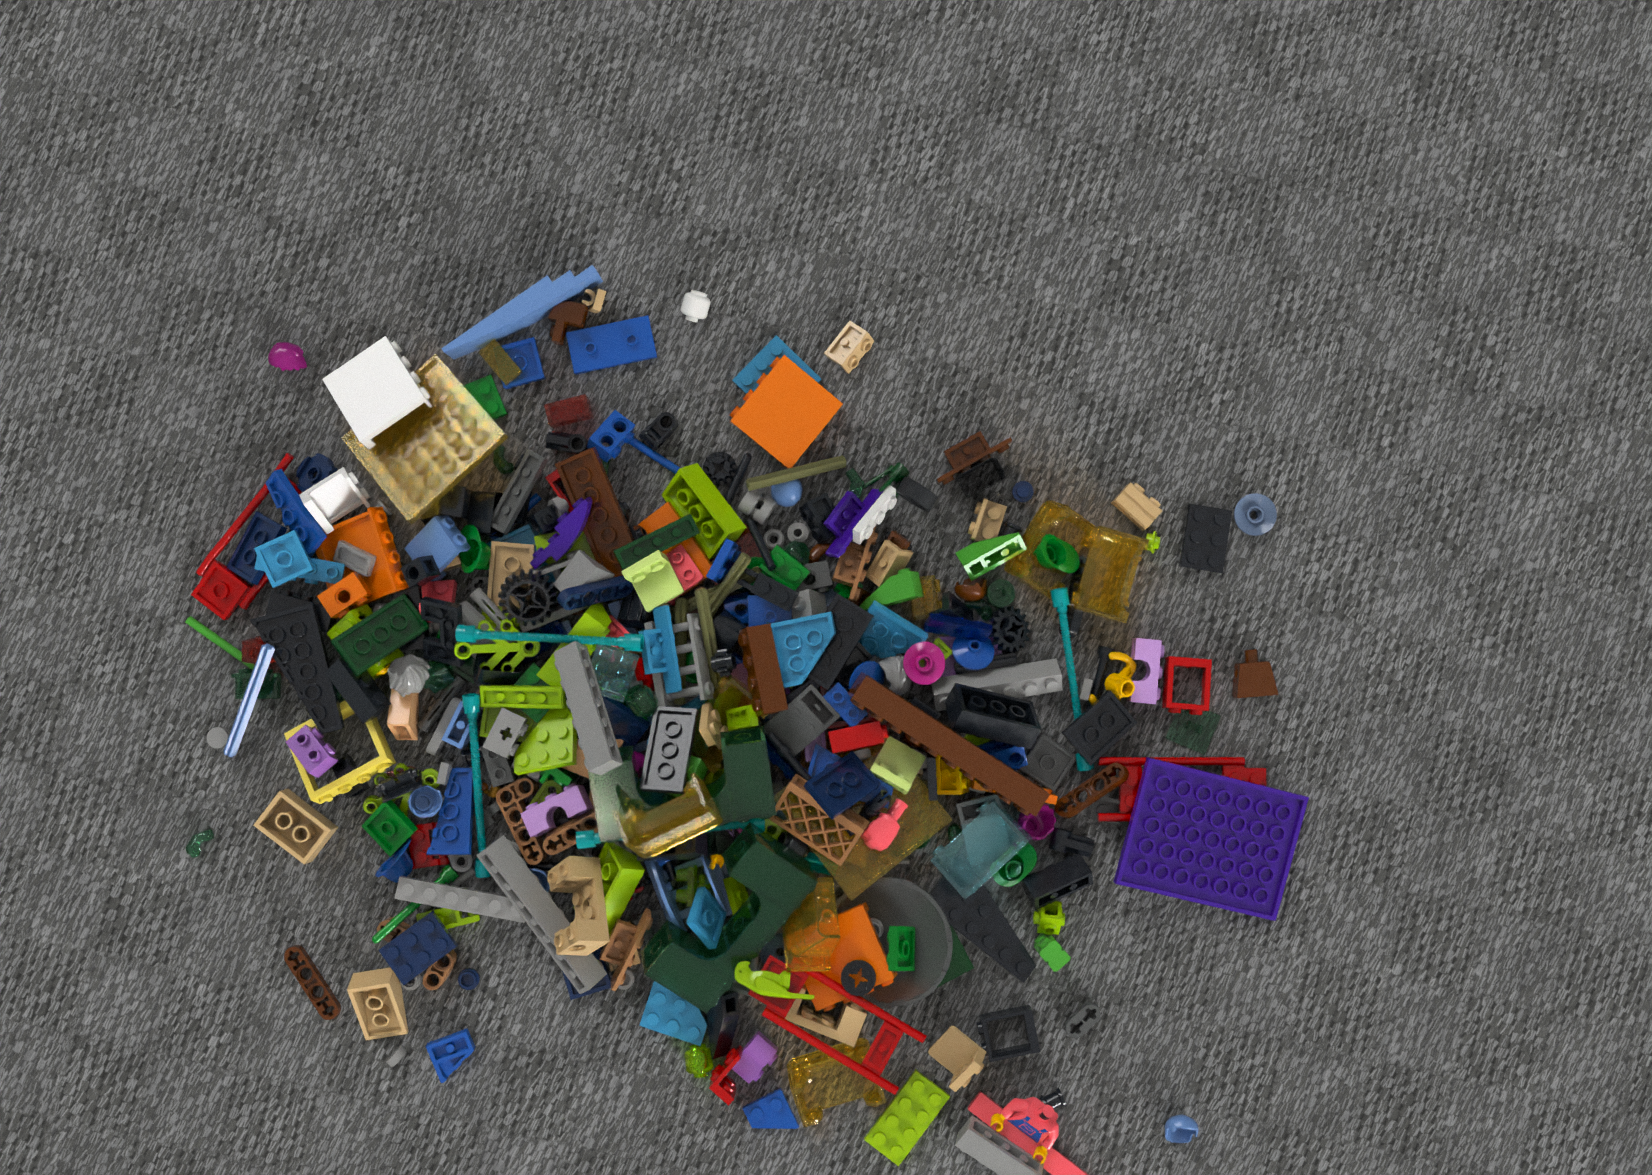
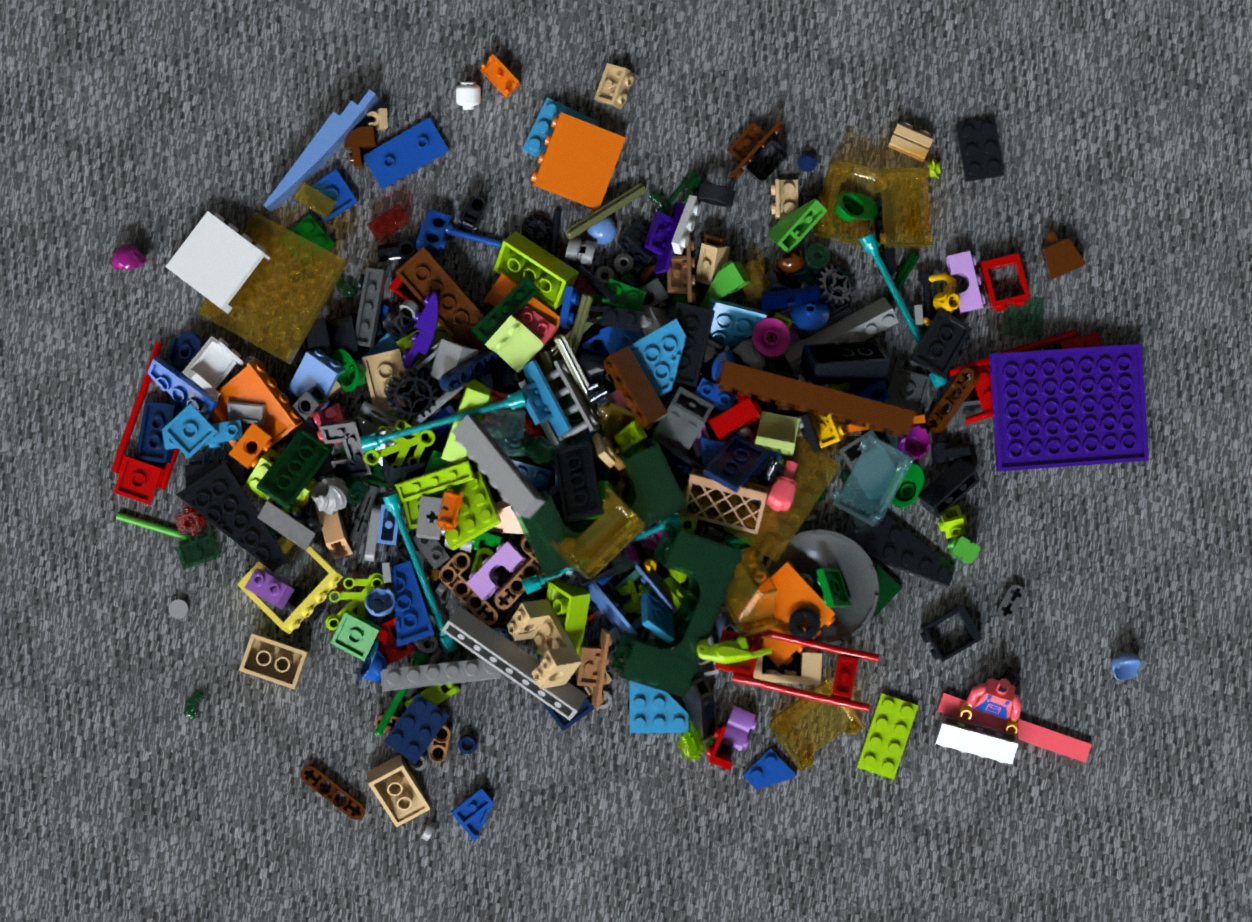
camera: 15 degrees left, 0 degrees up
axle [223,643,275,757] -> none
black hinge [375,768,423,803] -> none
tan bracket [928,1026,986,1092] -> none
sand blue dish [1234,493,1277,536] -> none
none -> orange hinge [437,489,464,531]
none -> orange hinge [480,54,521,99]
none -> dark green axle [883,251,919,304]

